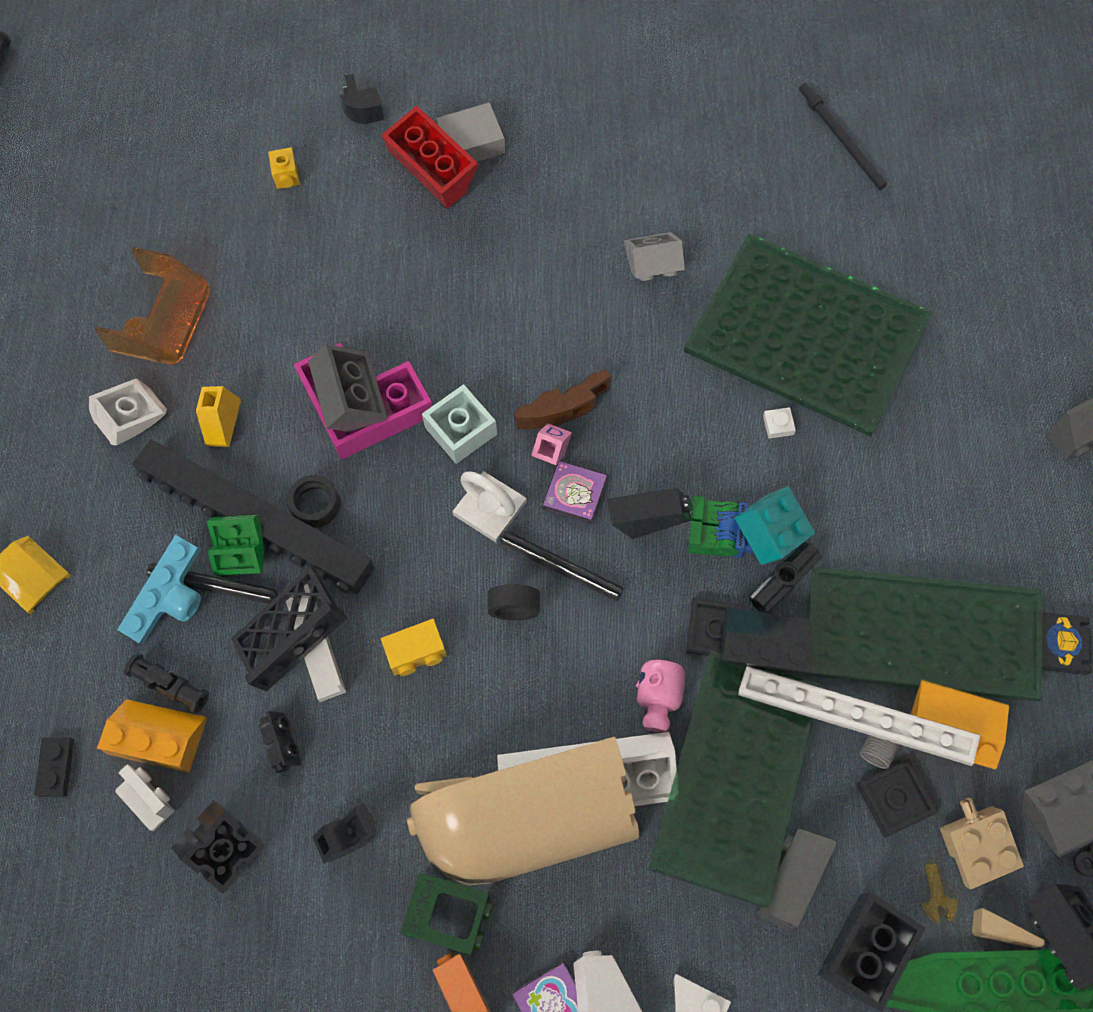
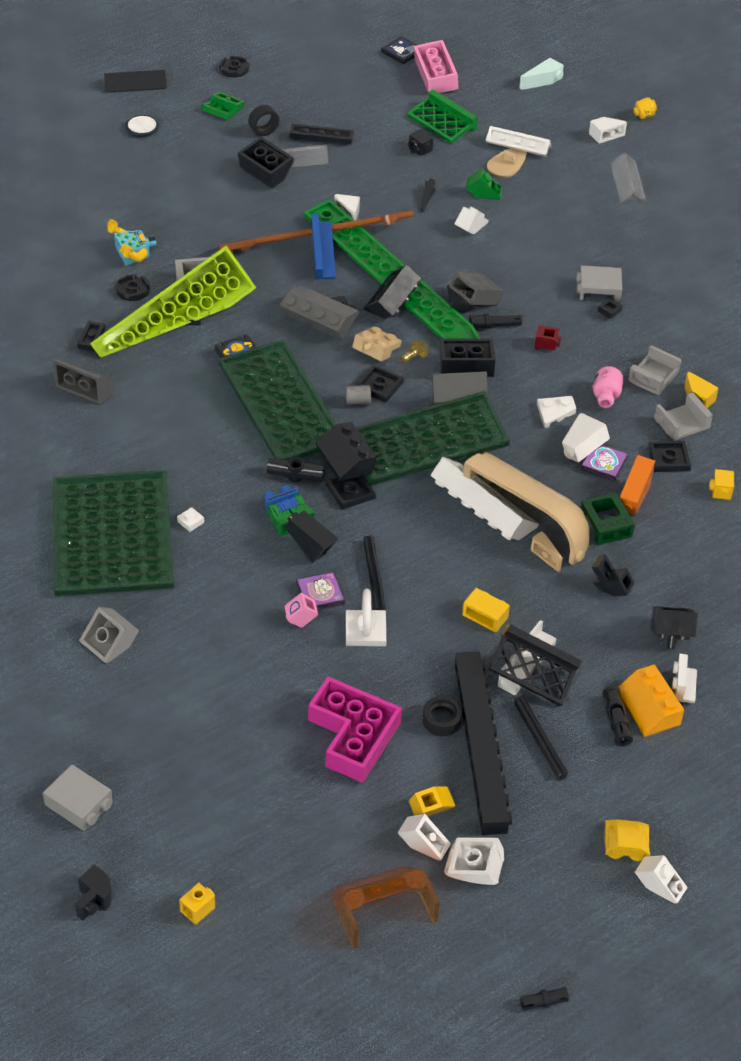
camera: 130 degrees left, 20 degrees down
black plate [34,737,74,797] -> none
medium azure plate [117,535,201,644] -> none
green slope [206,515,264,575] -> none
black hinge [259,711,301,773] -> none
dark grey slope [308,344,388,432] -> none
red slope [381,105,479,209] -> none
light aqua brick [422,384,497,464] -> none
black tyre [487,584,540,621] -> none
reddish brown slope [514,369,611,429] -> none
bright pink piece [636,660,686,733] -> none
teal brick [734,486,815,565] -> none
white tile [738,666,980,766] -> none
light orange slope [910,680,1009,770] -> none
tan slope [972,908,1044,949] -> none
none -> white slope [398,814,451,860]

